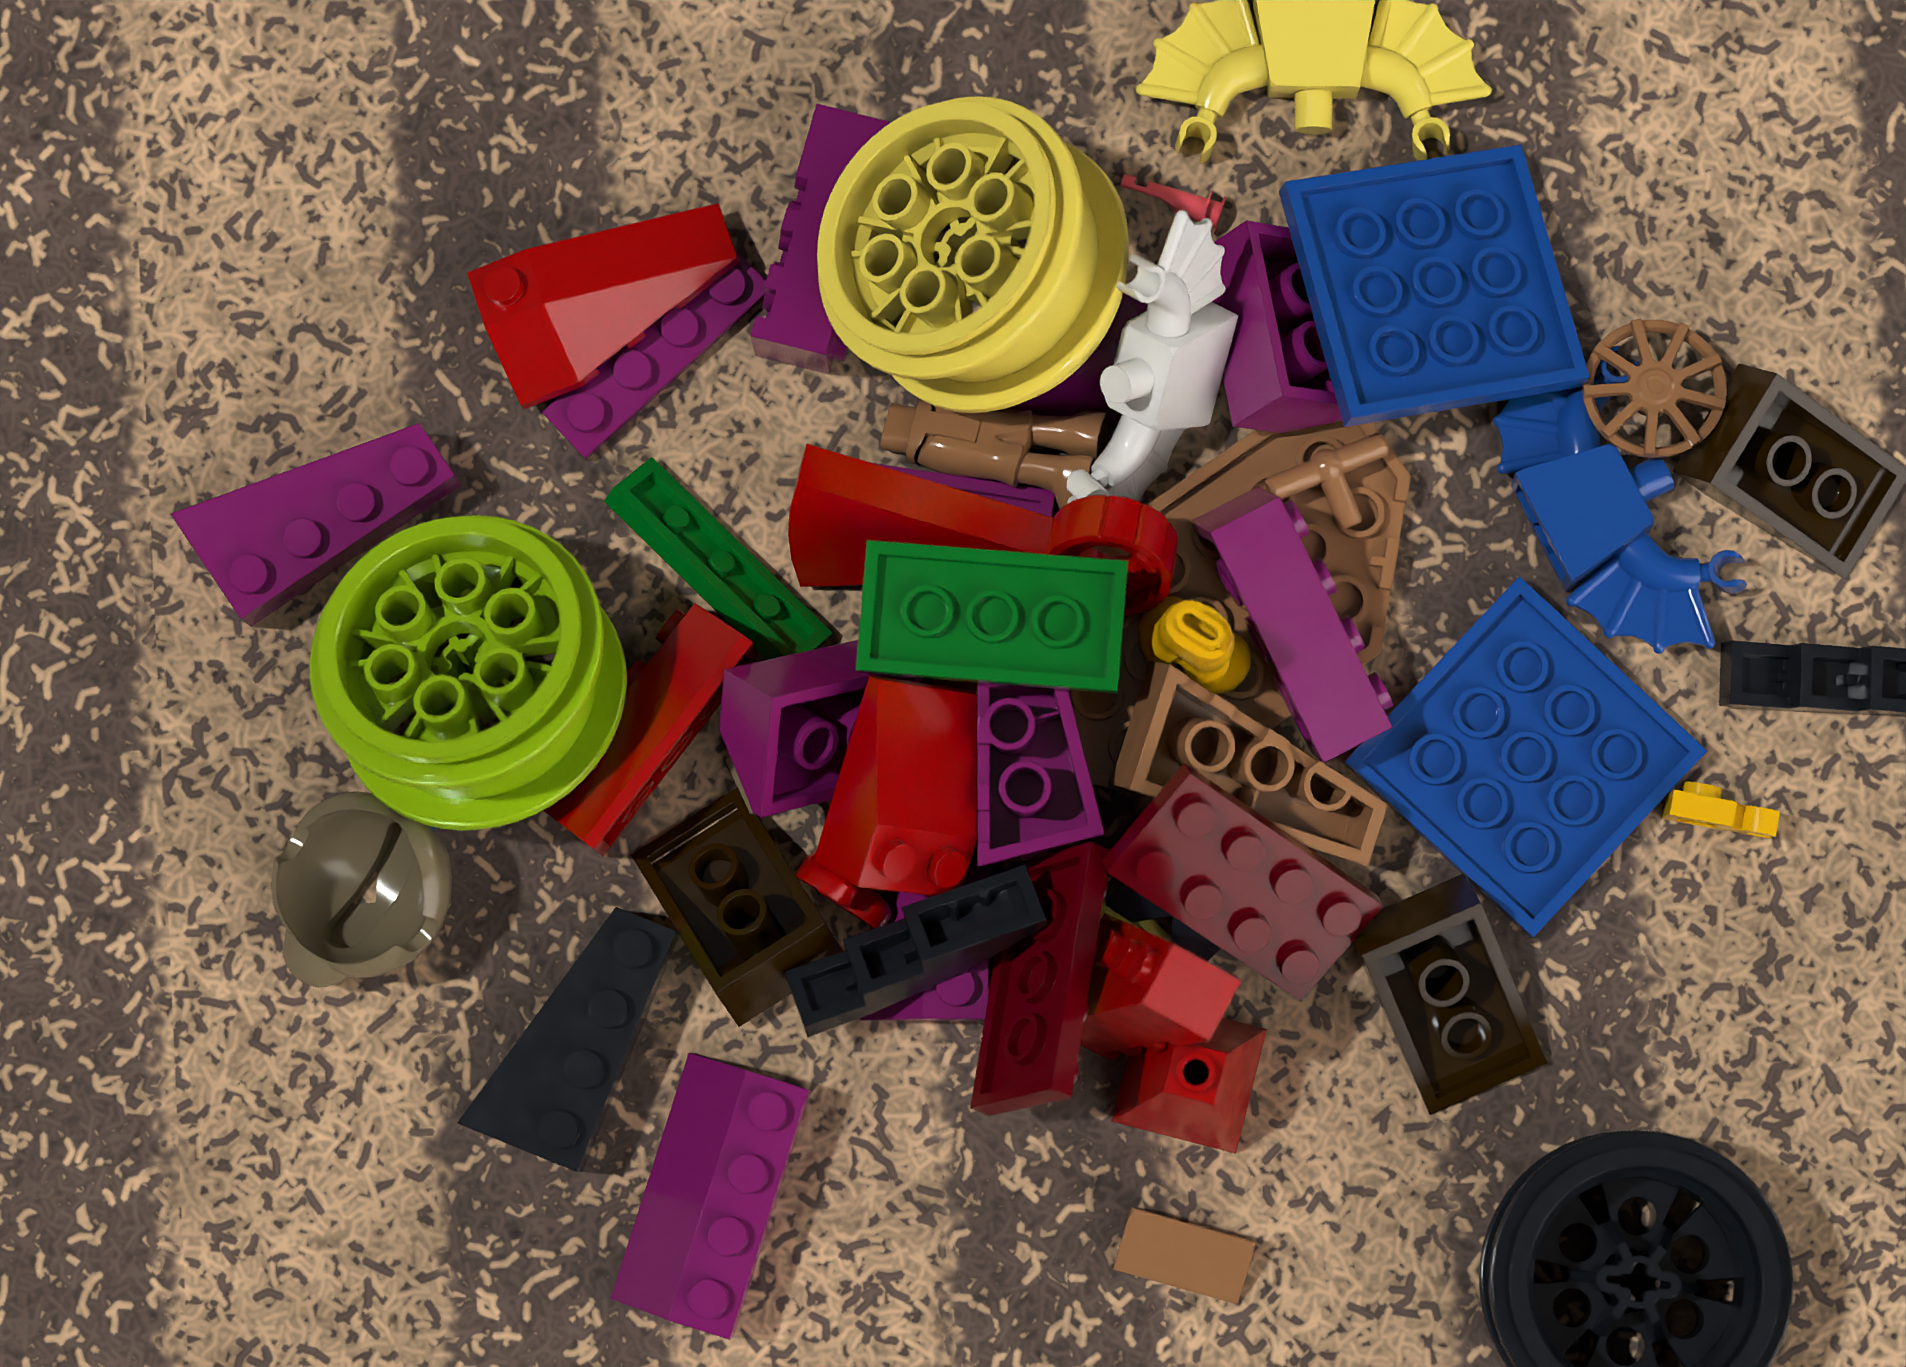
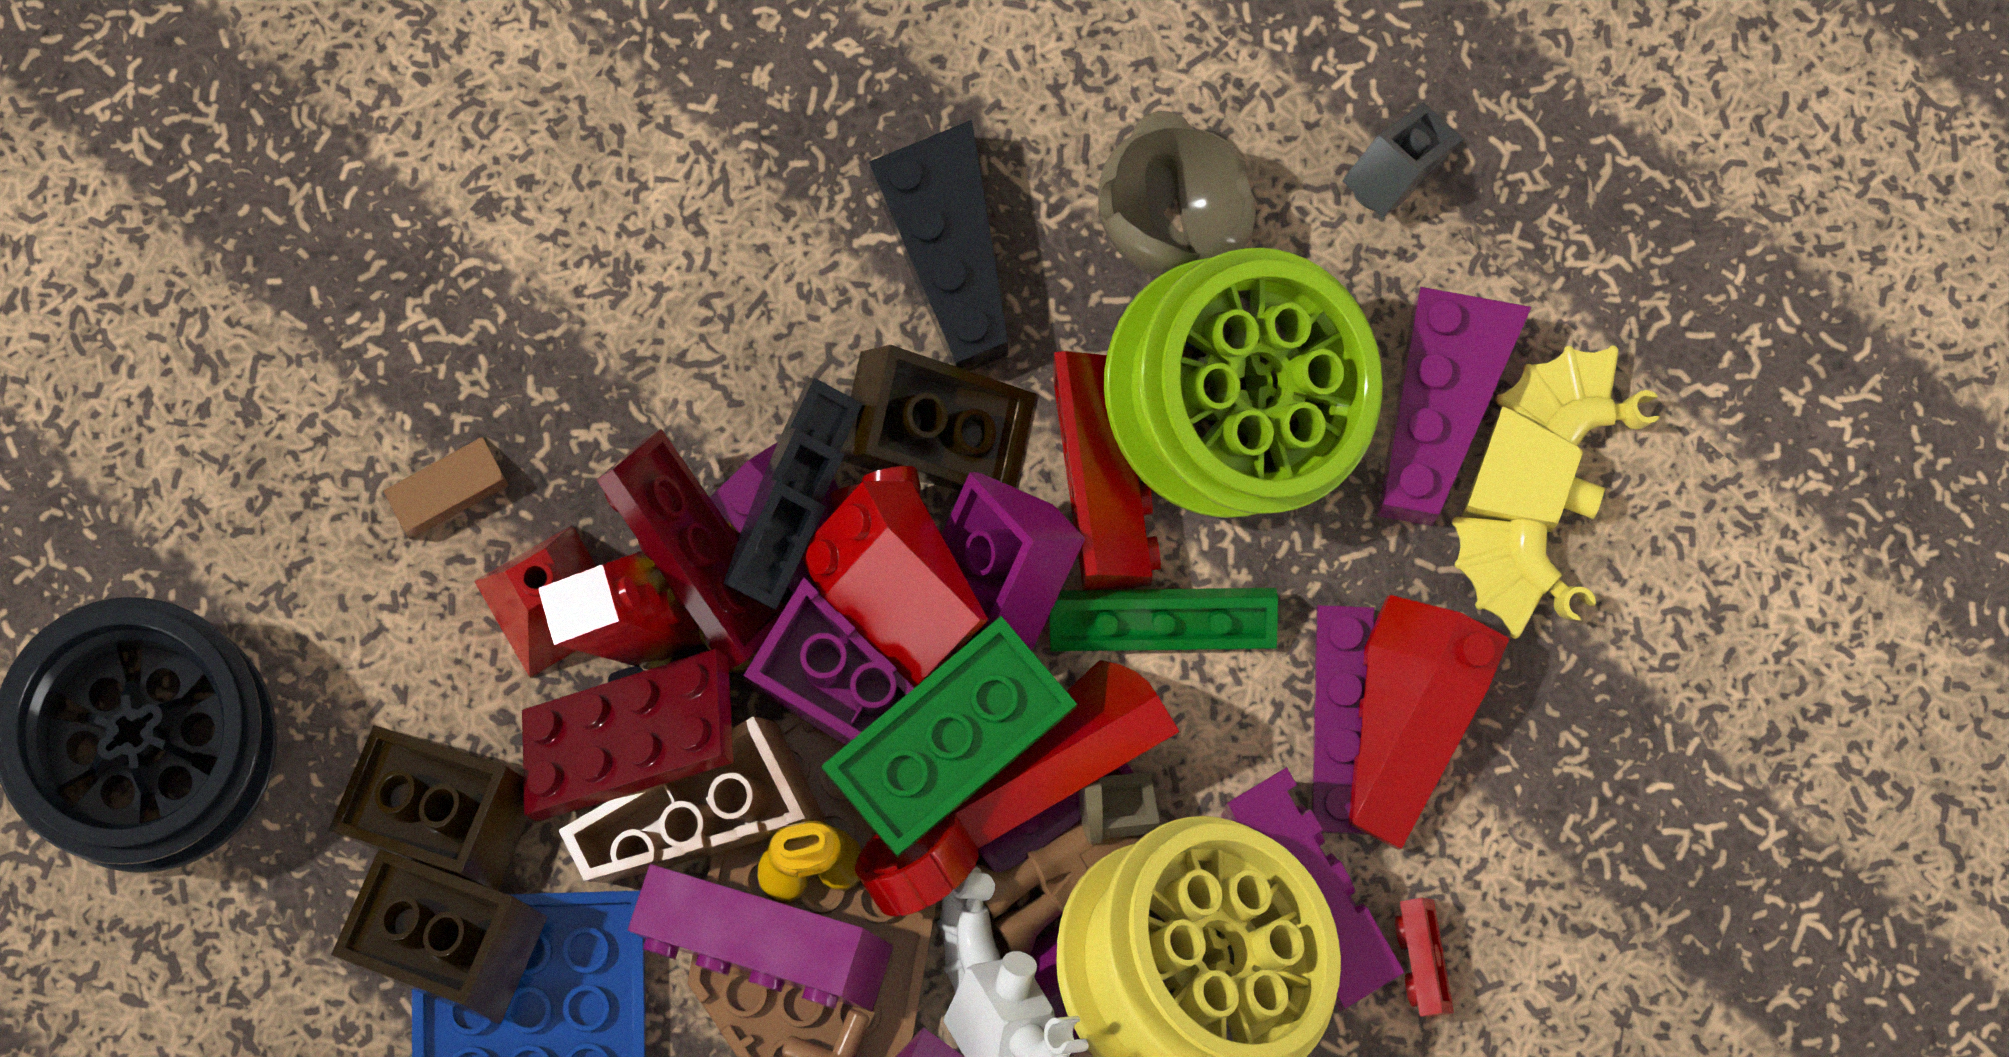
camera: 130 degrees right, 5 degrees down
magenta slope [610,1053,811,1340] -> none
none -> dark brown slope [331,849,548,1024]
none -> dark tan tile [1078,772,1160,844]
none -> dark grey slope [1342,103,1464,218]
none -> red plate [1395,897,1454,1017]
none -> light yellow torso [1452,345,1660,639]

